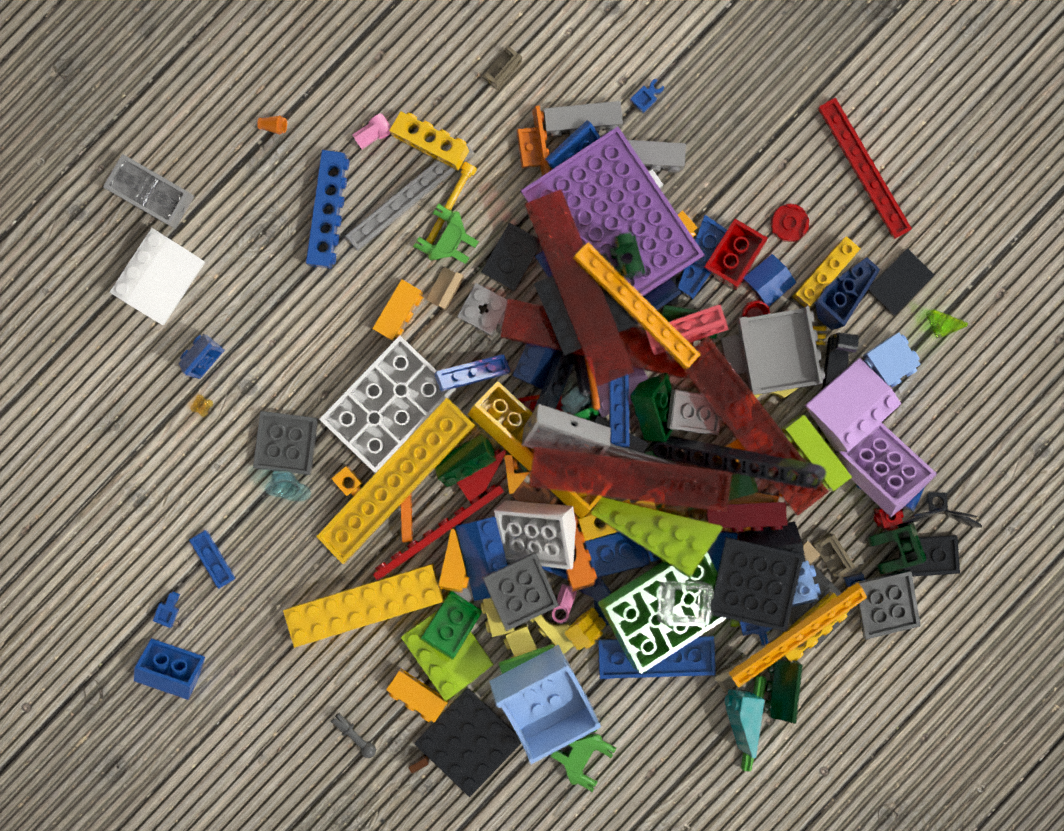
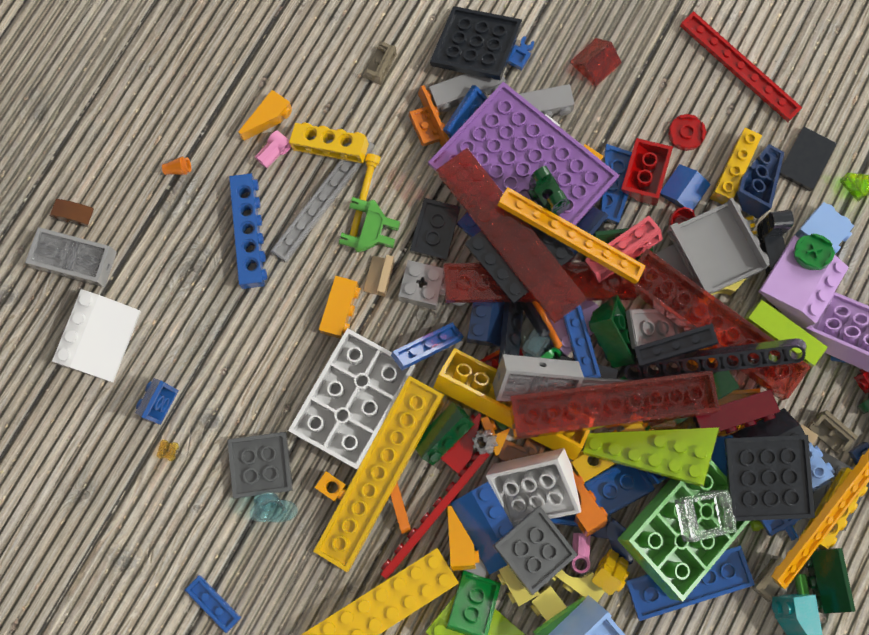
camera: 15 degrees left, 10 degrees down
none -> reddish brown slope [50,199,94,227]
none -> light orange slope [238,90,292,141]
none -> black plate [430,6,522,81]
none -> light grey gear [472,430,498,454]
none -> clear red slope [570,38,622,87]
none -> black plate [634,324,719,367]
none -> green tile [793,234,835,270]

